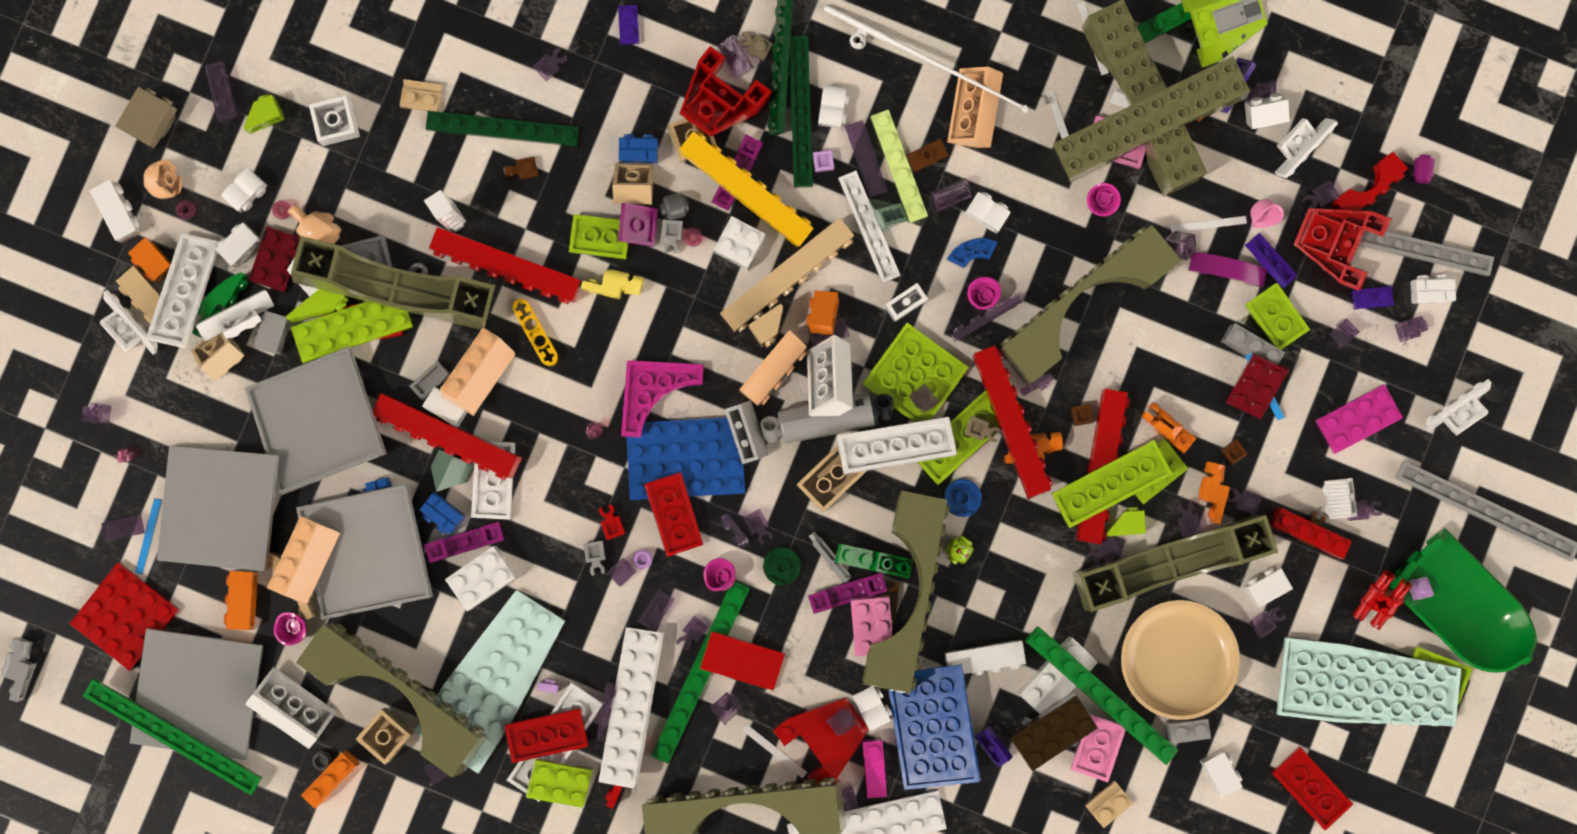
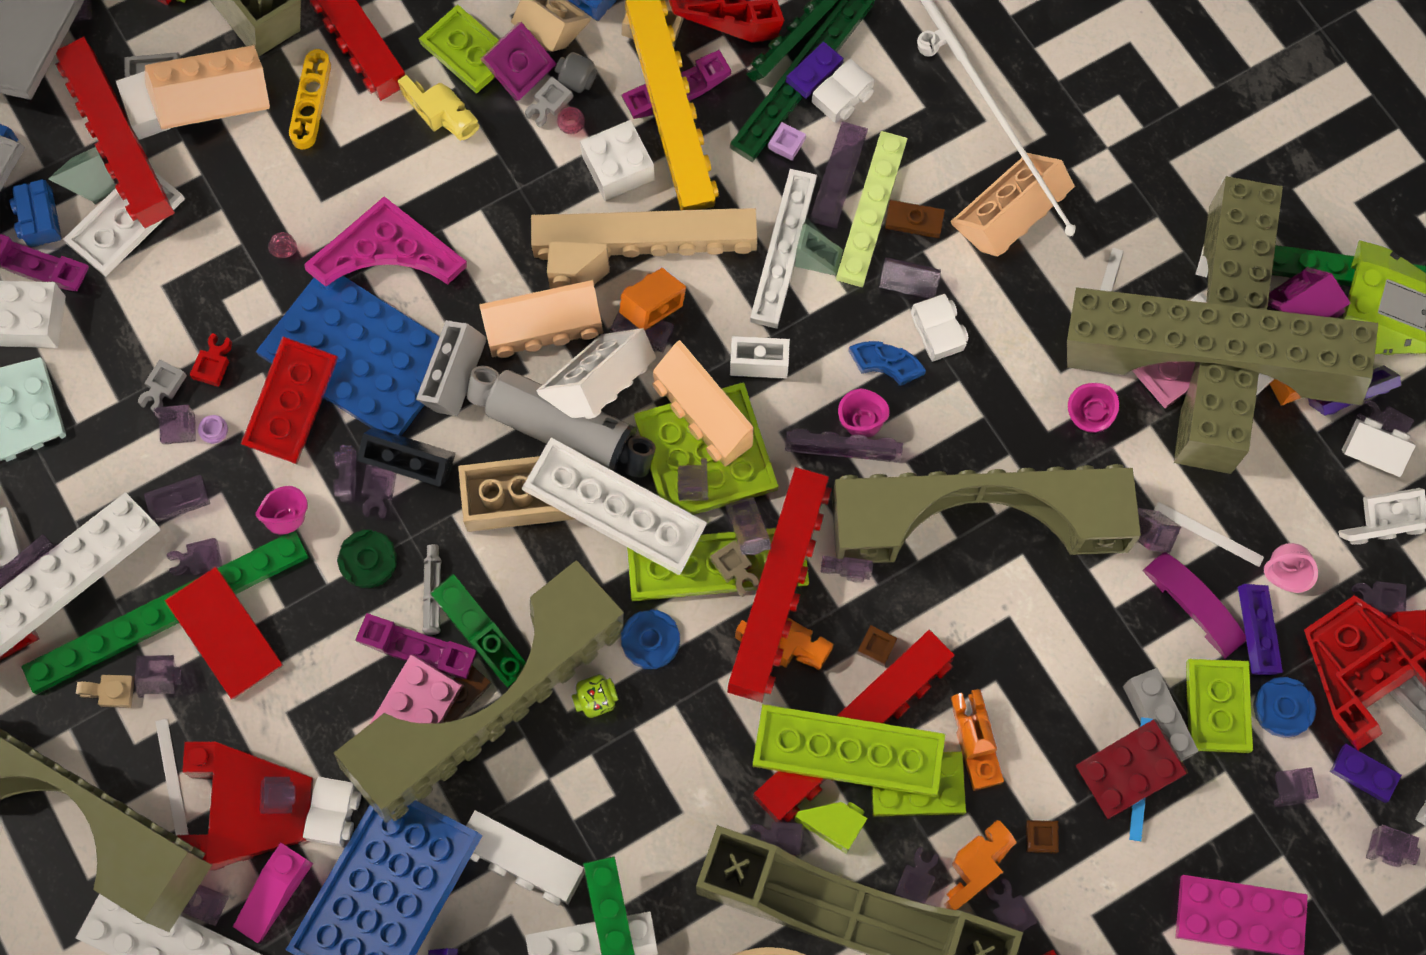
camera: 35 degrees right, 15 degrees down
none -> tan plate [76,675,135,708]
none -> black brick [356,427,455,487]
none -> light nougat slope [652,340,754,467]
none -> plate [725,497,771,555]
none -> dark purple plate [786,42,844,98]
none -> blue tile [1253,677,1316,738]
none -> magenta slope [1268,267,1350,318]

